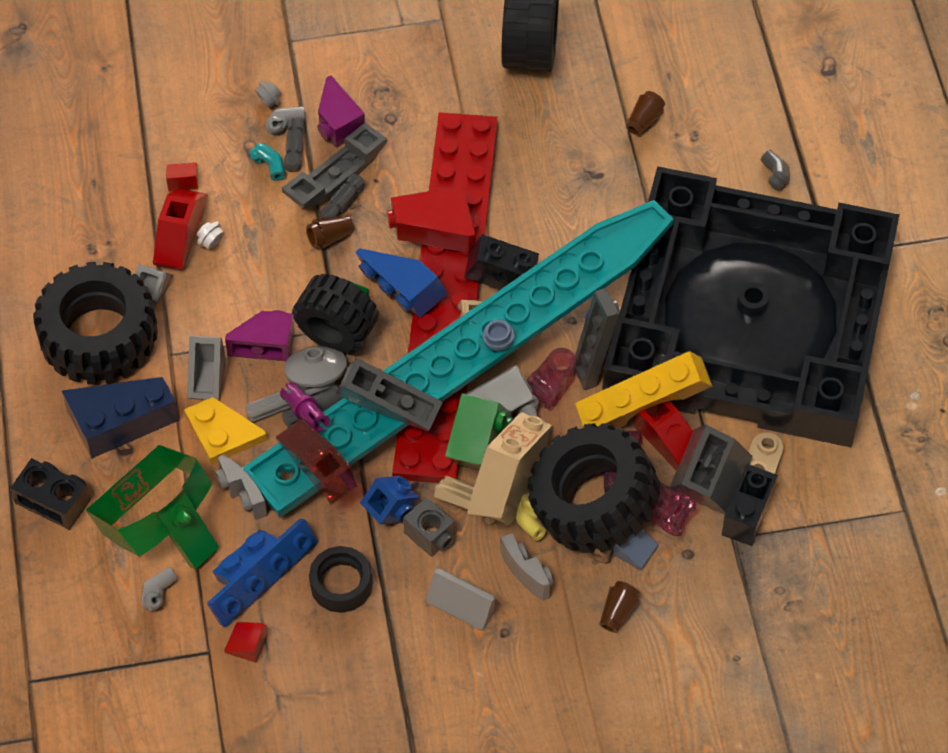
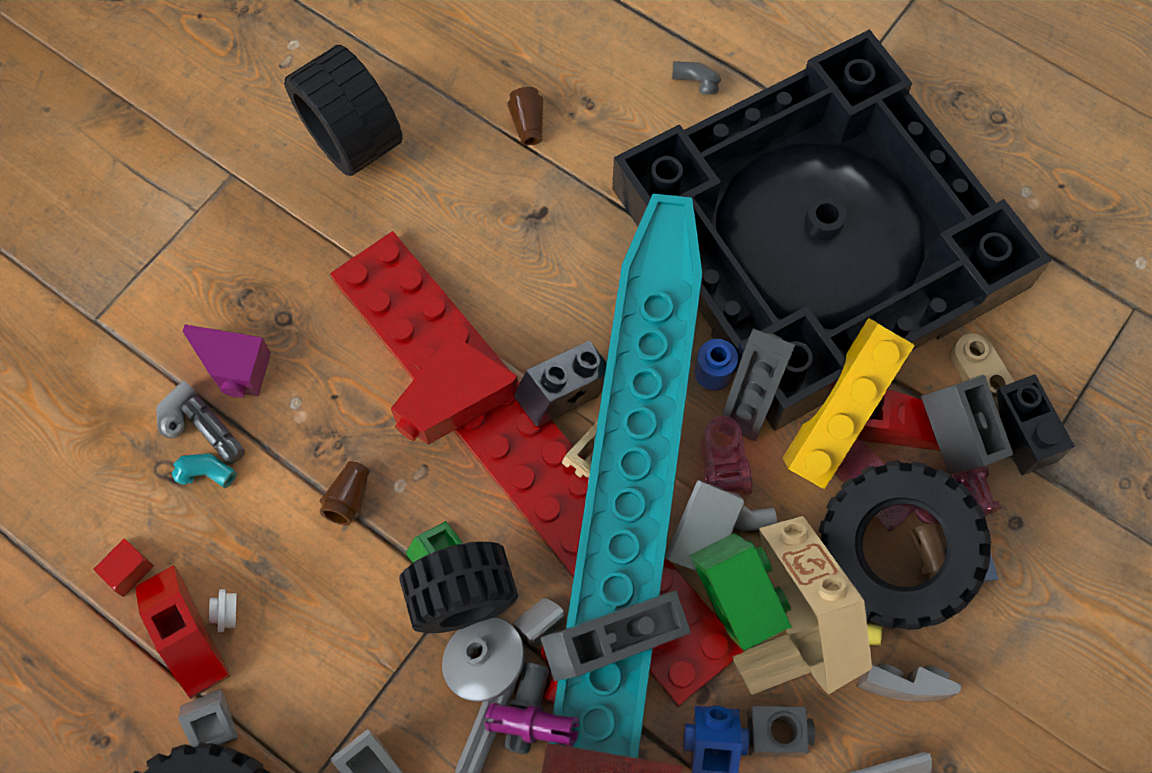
camera: 45 degrees left, 10 degrees up
magenta slope [225,310,295,361] -> none
light grey plate [255,80,281,108] -> none
dark grey slope [282,123,387,208] -> none
dark grey axle [320,174,365,219] -> none
blue slope [355,248,447,318] -> none
sand blue plate [483,320,515,351] -> none
reddish brown cone [599,581,640,633] -> none

